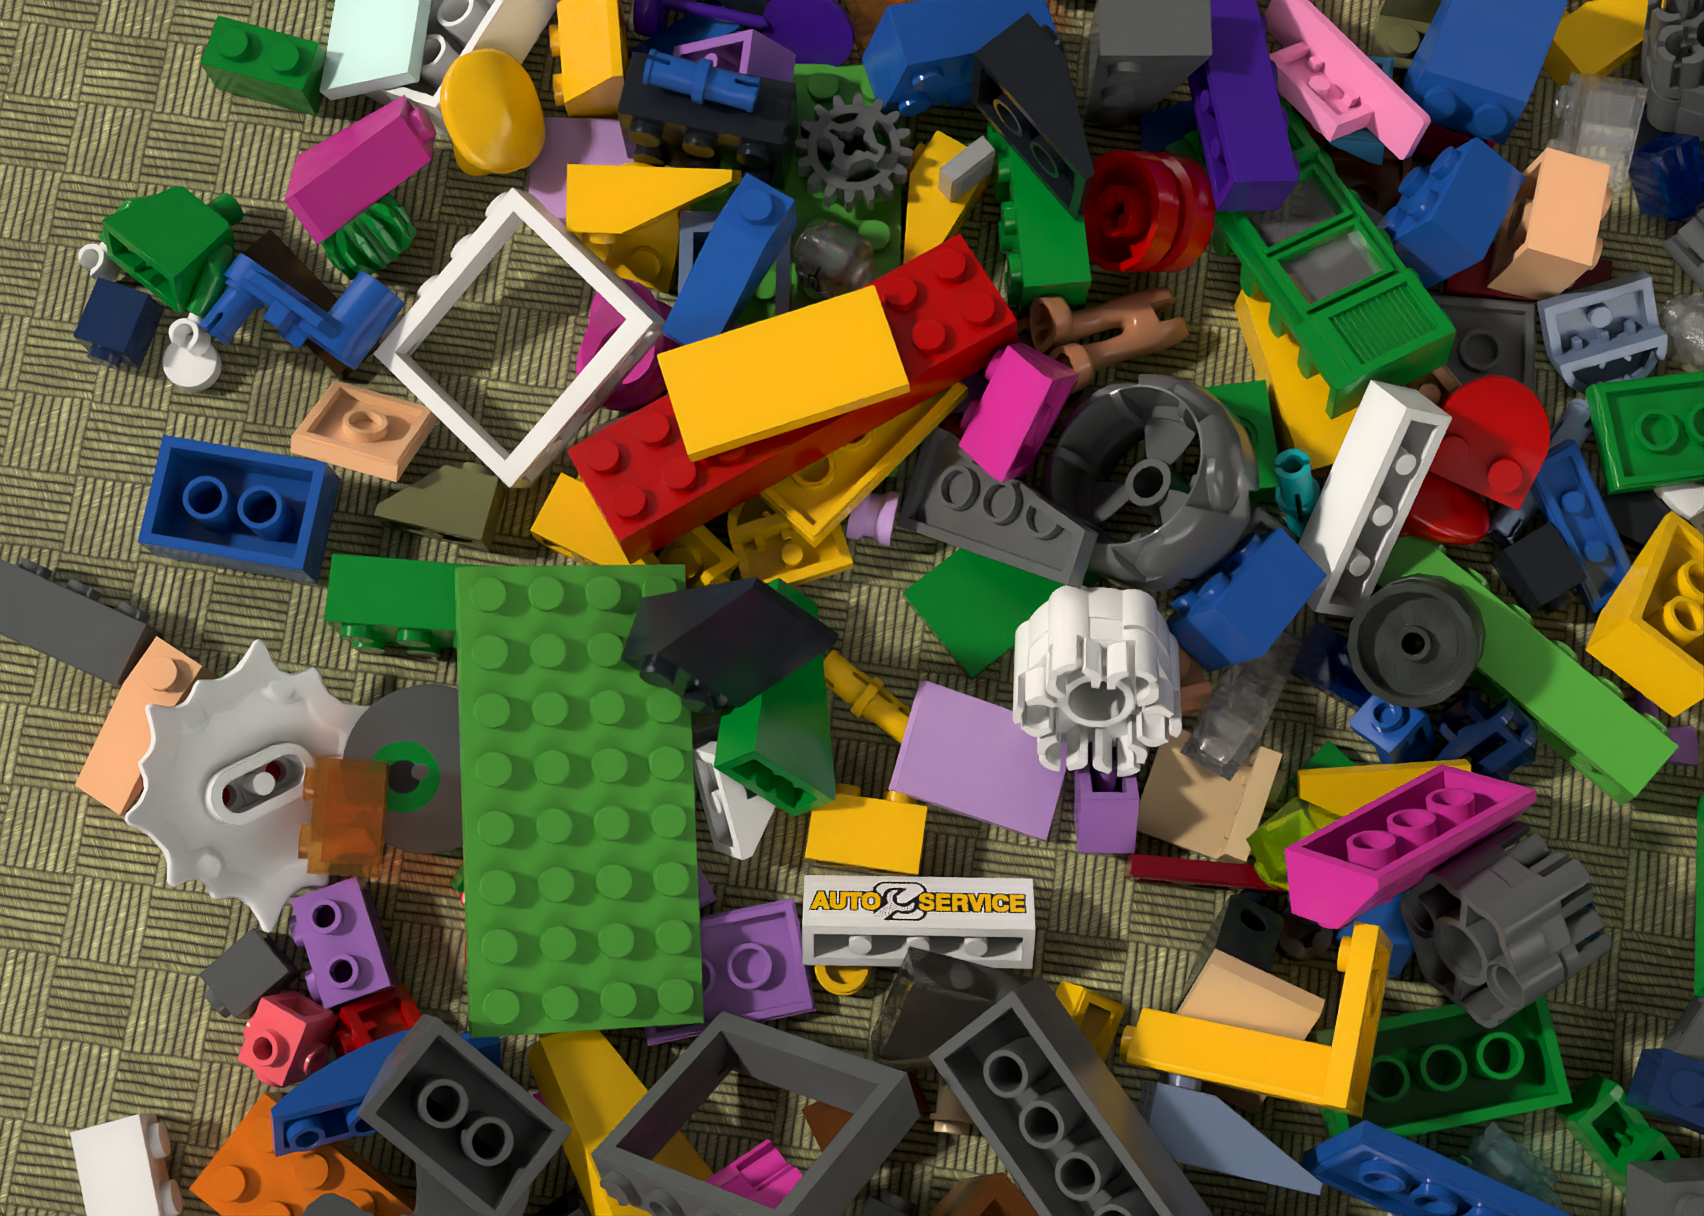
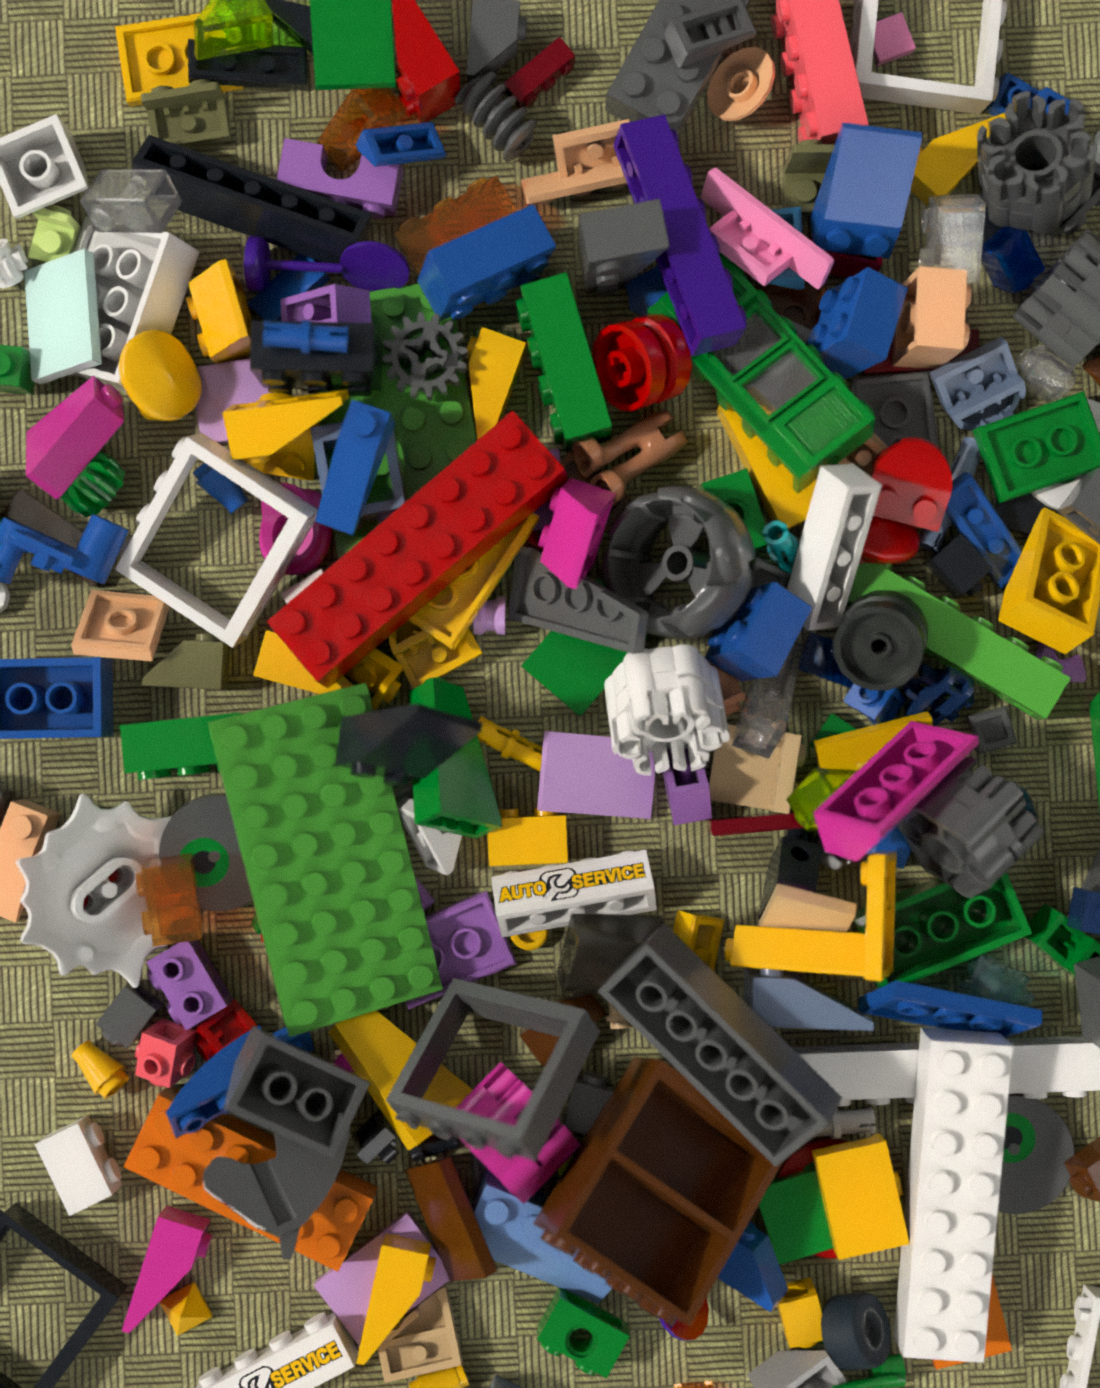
camera: 10 degrees left, 10 degrees up
yellow tile [657,285,910,462] -> none
clear head [792,221,876,299] -> none
light grey tile [938,136,995,202] -> none
black slope [970,13,1095,221] -> none
none -> yellow cone [71,1040,129,1099]
none -> blue cone [193,462,249,514]
none -> dark grey tile [966,706,1017,754]

